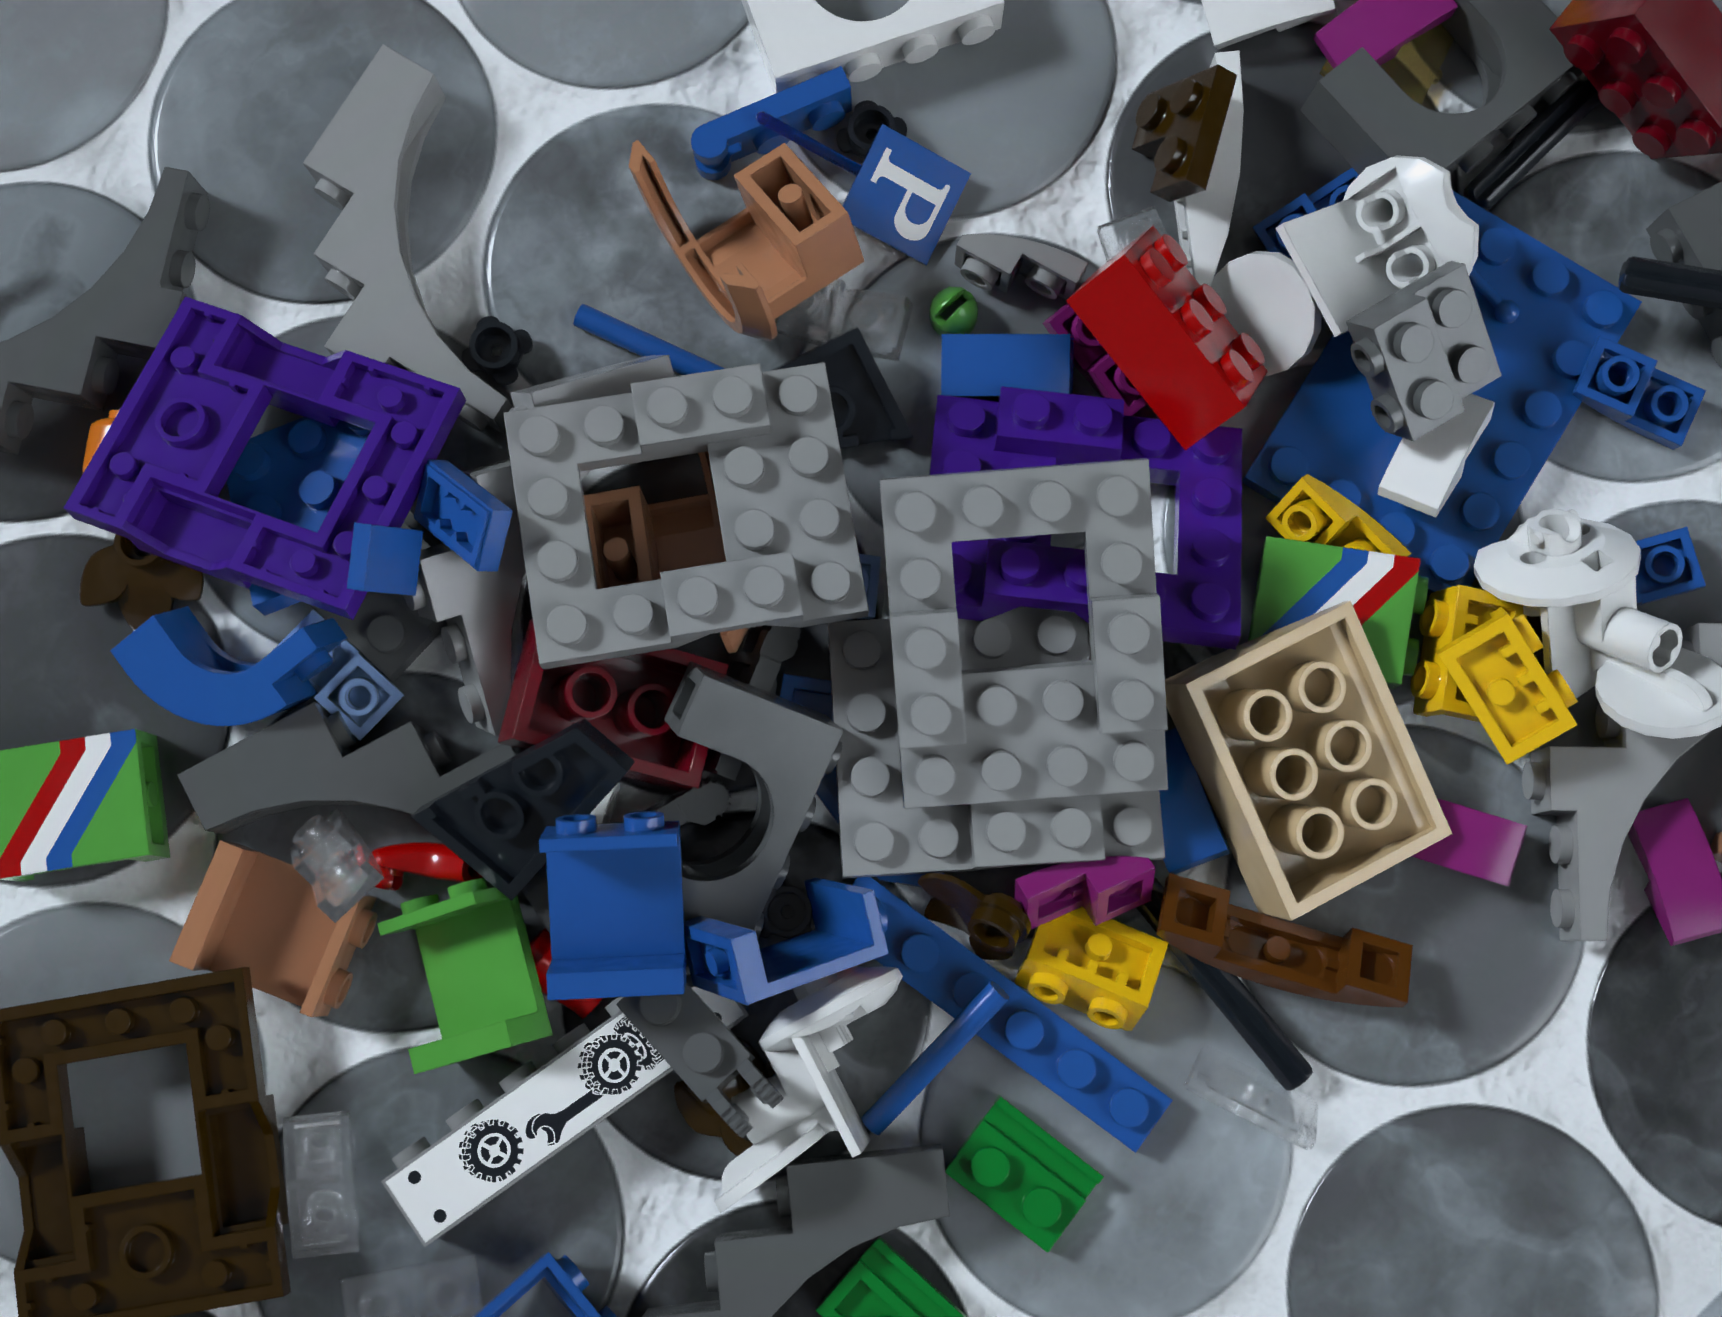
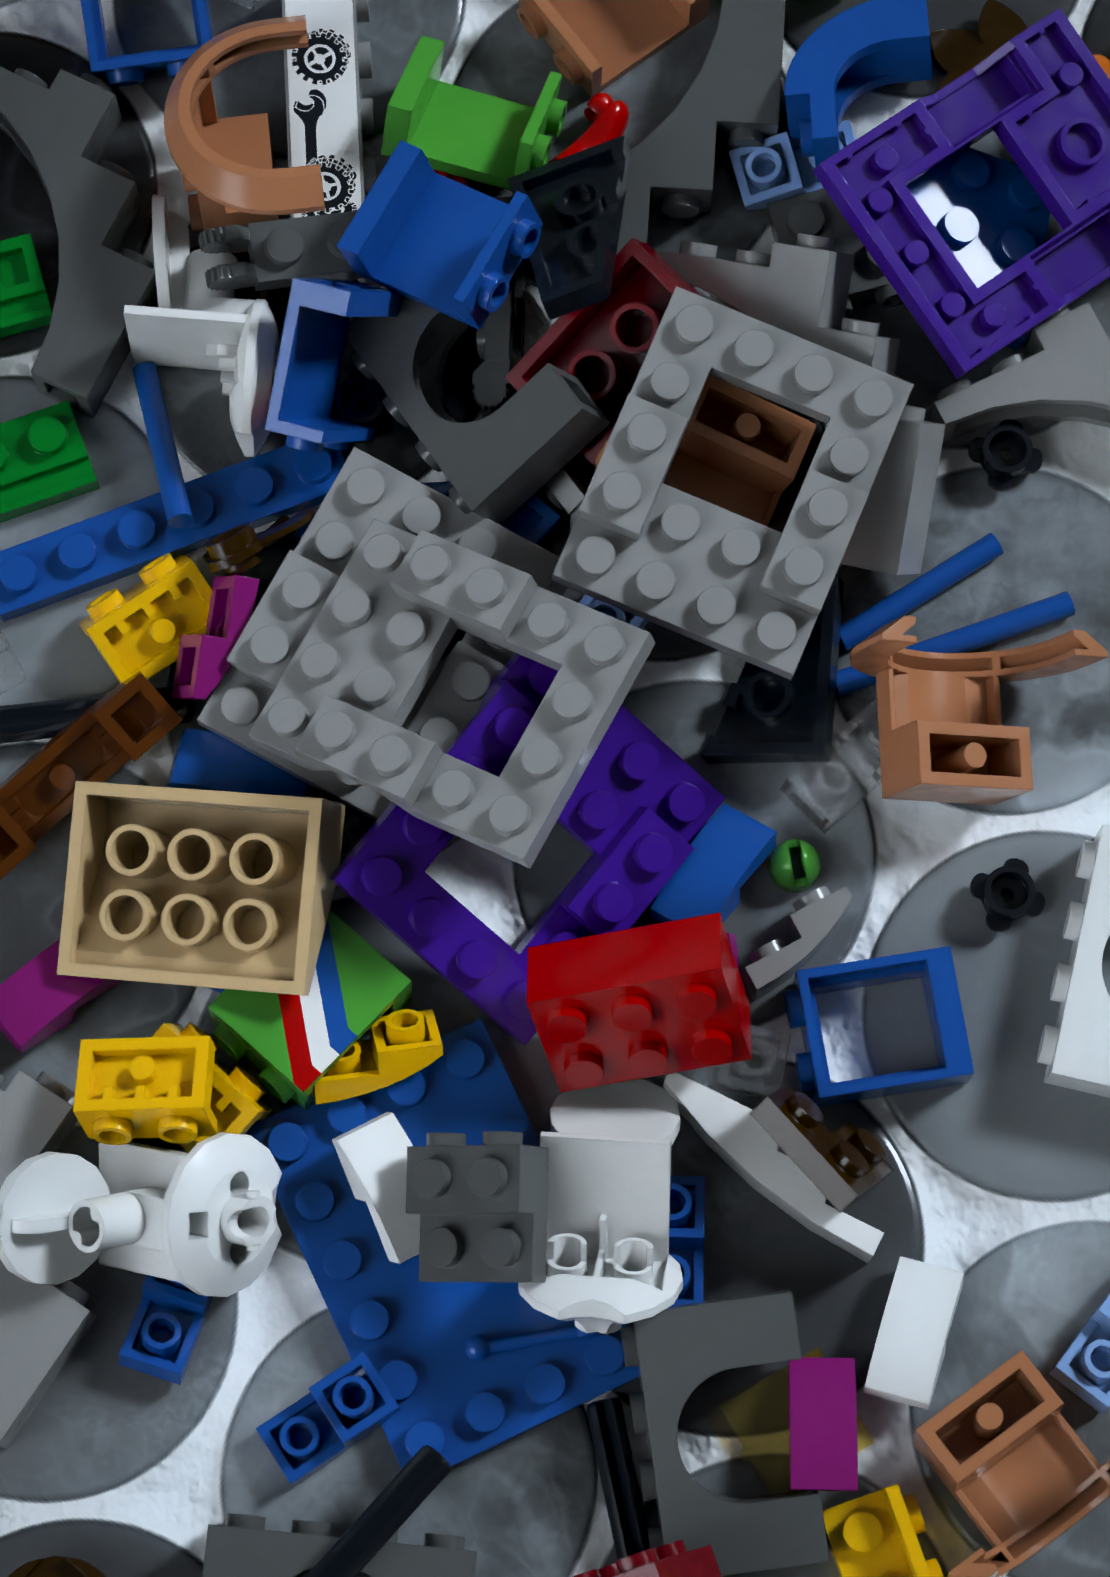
camera: 120 degrees right, 5 degrees down
clear slope [290,807,384,923] -> none
blue tile [347,522,423,596] -> none
blue plate [414,459,513,572] -> none
blue plate [691,66,852,181] -> none
blue piece [756,111,971,266] -> none
none -> nougat piece [164,15,325,253]
none -> blue window [784,946,974,1107]
none -> blue bar [836,591,1075,697]

